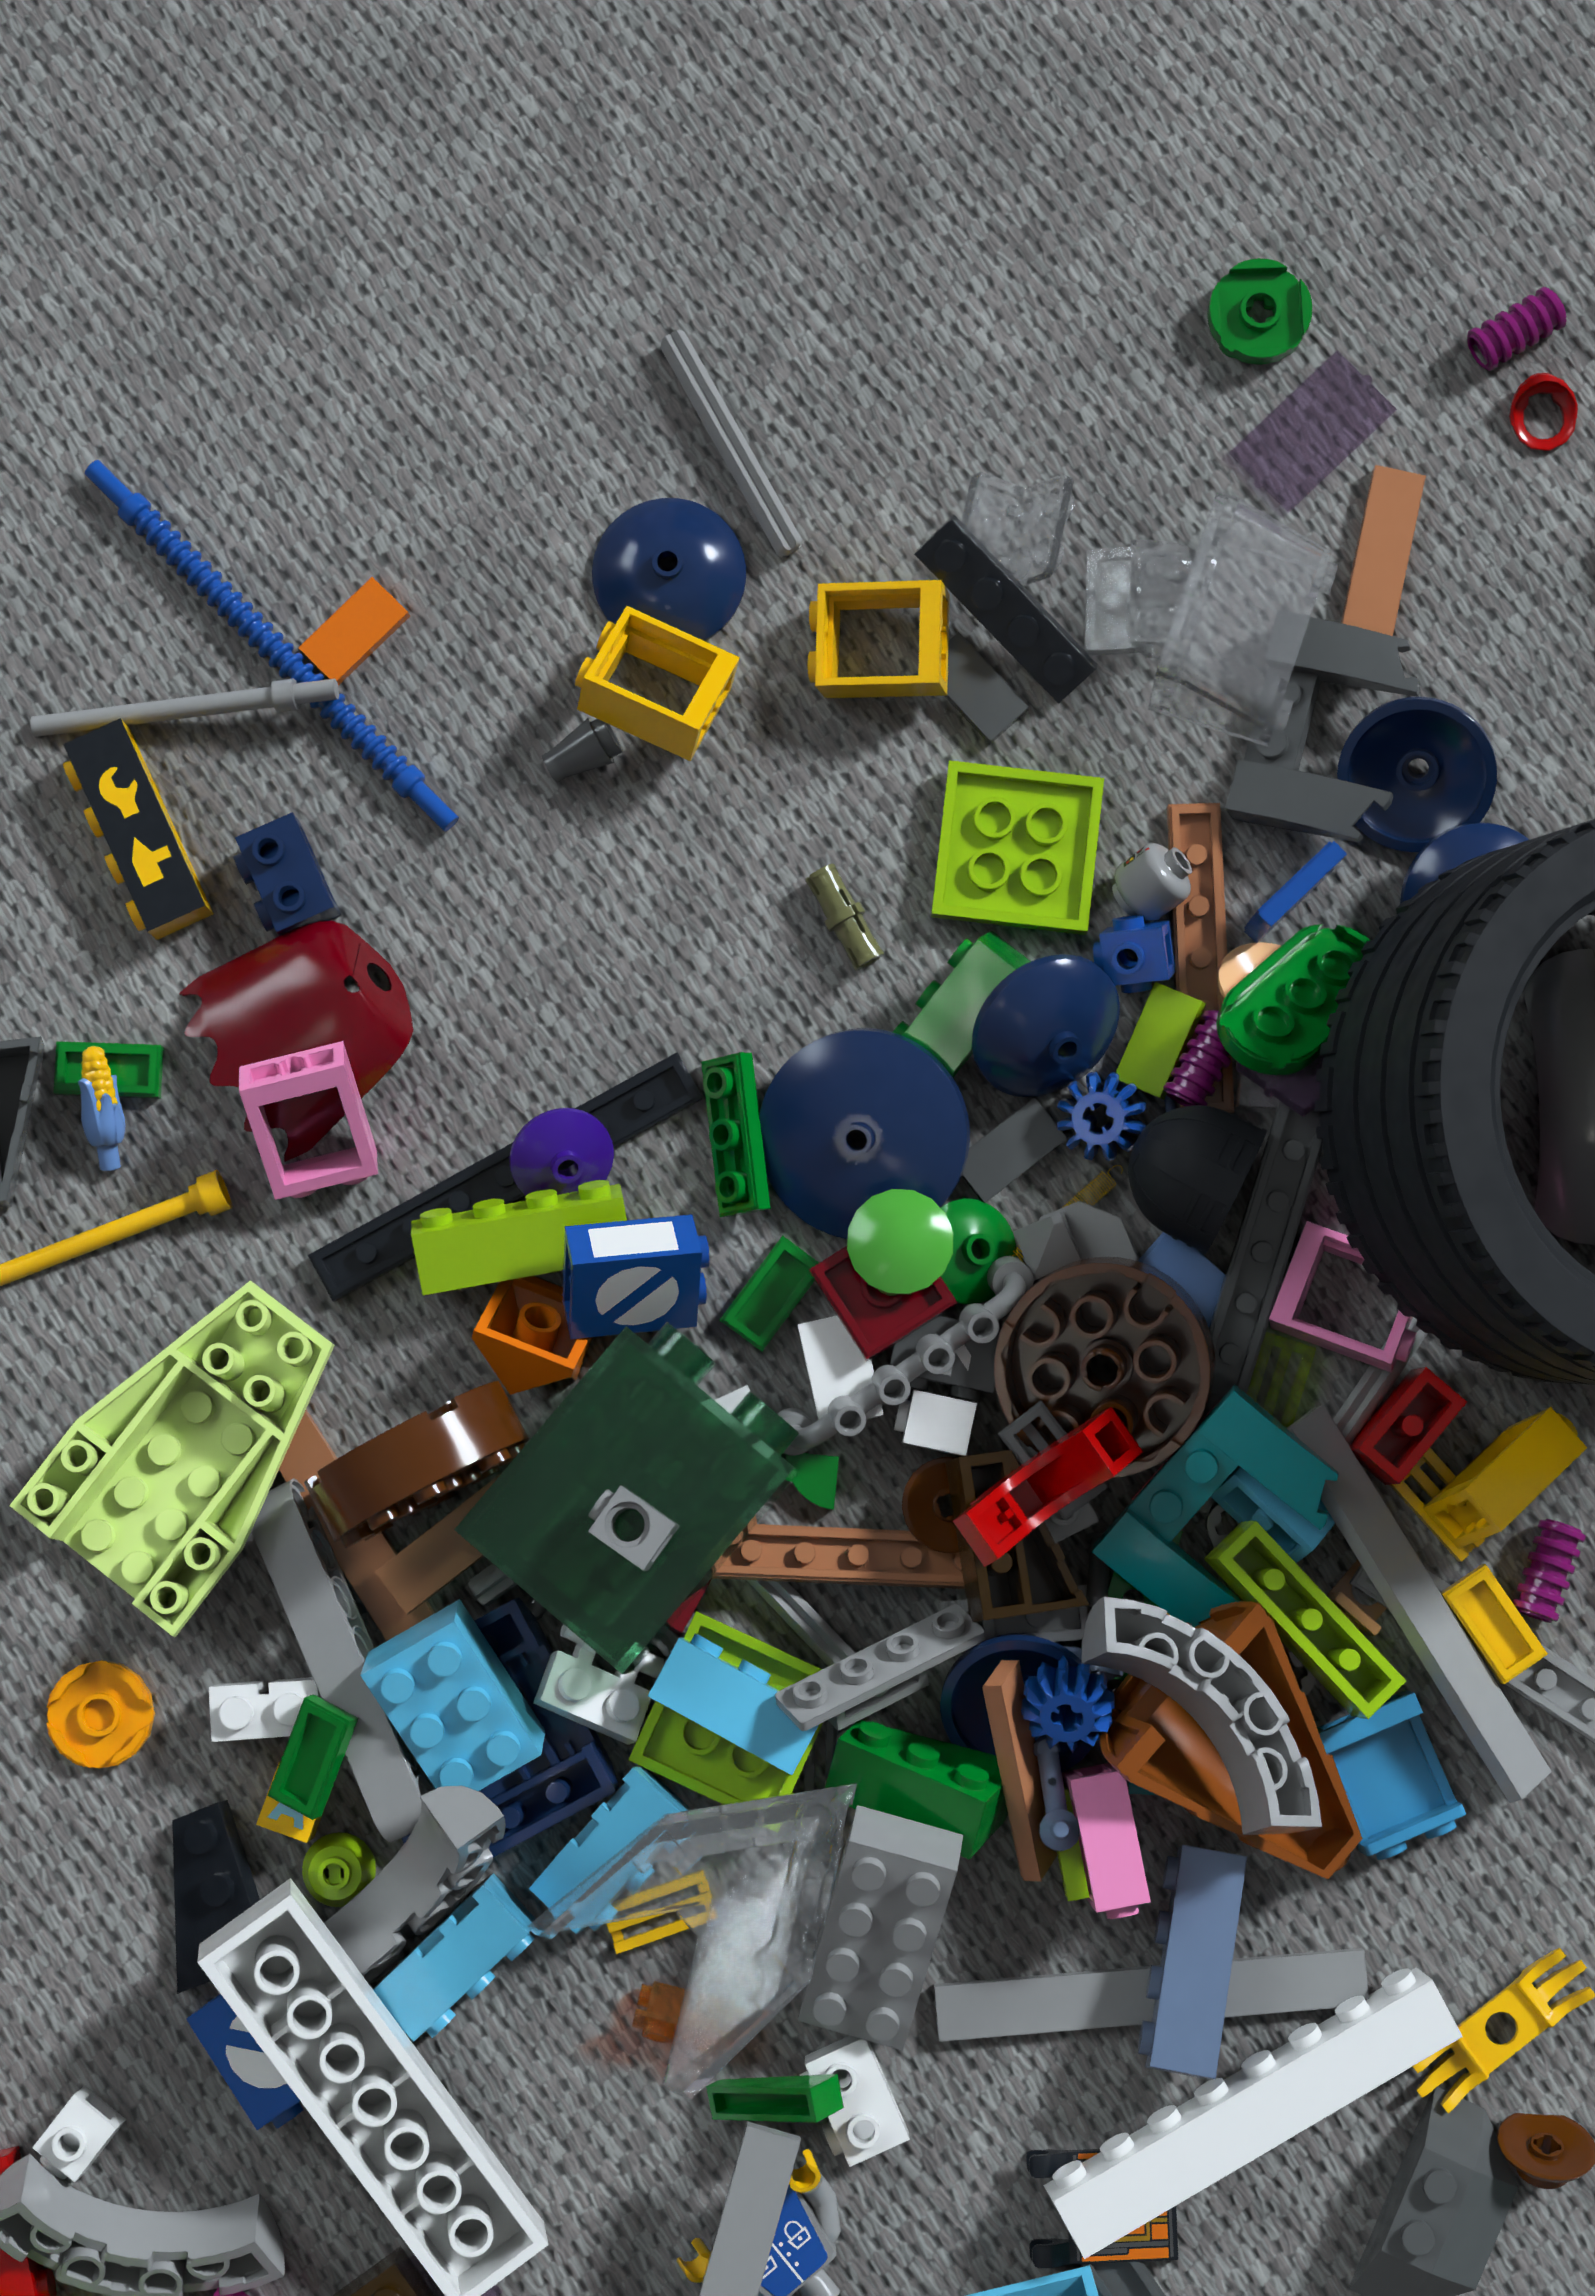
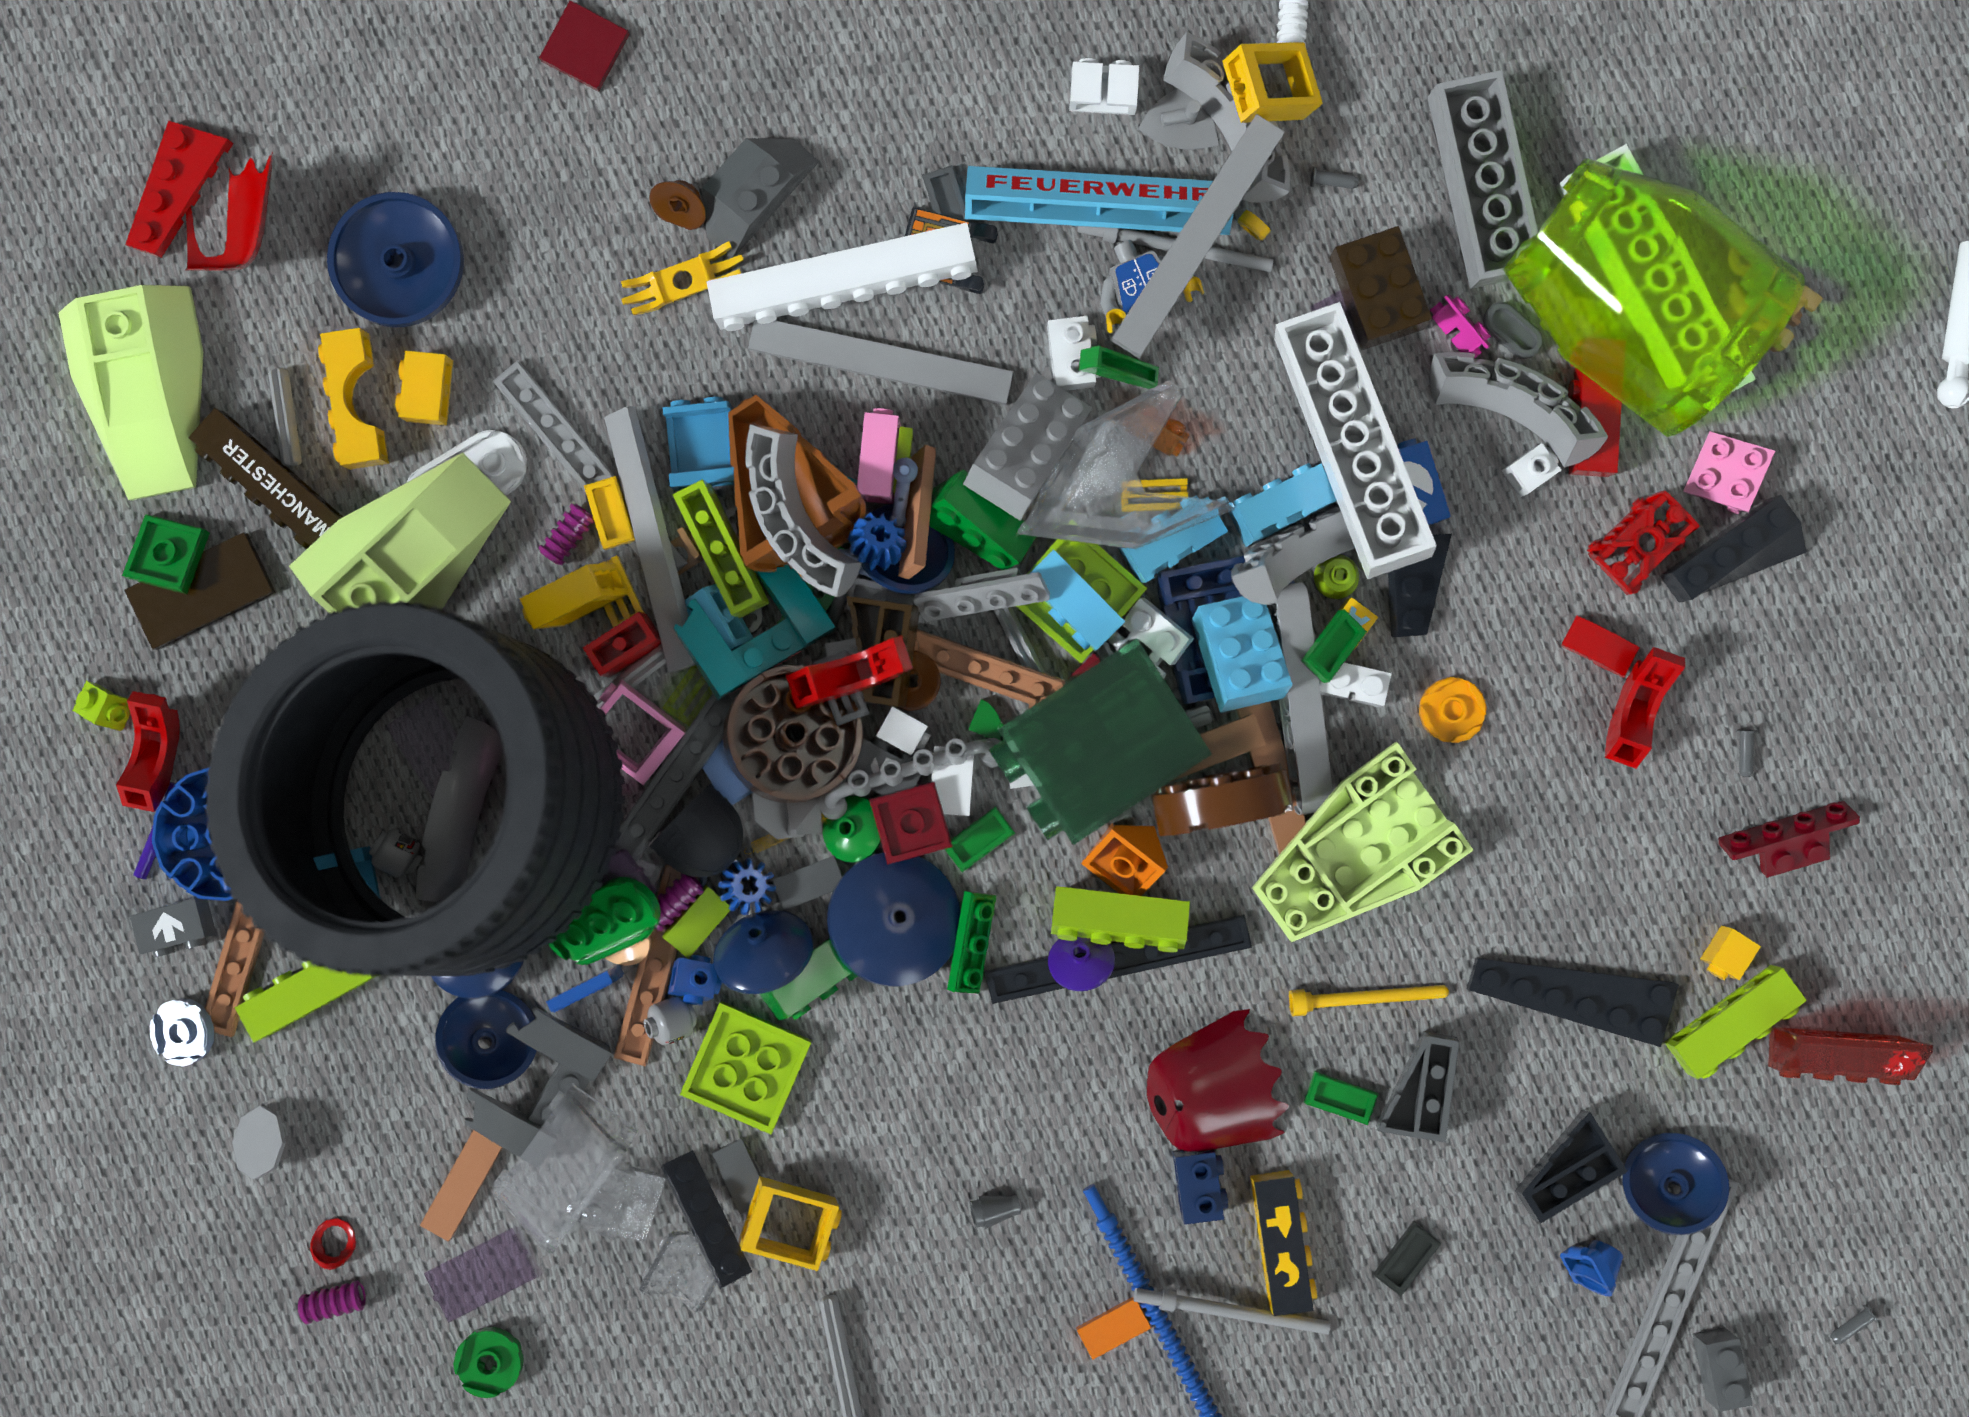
camera: 165 degrees left, 5 degrees up
medium blue piece [78,1046,125,1171] -> none
bright pink window [239,1041,378,1200] -> none
blue brick [562,1214,709,1339] -> none
yellow window [575,606,740,761] -> none
light grey brick [588,1485,680,1572] -> none
dark blue dish [592,498,746,641] -> none
olive pin [805,863,884,971] -> none
bright green dish [847,1189,953,1296] -> none
sand blue brick [1138,1845,1247,2080] -> none

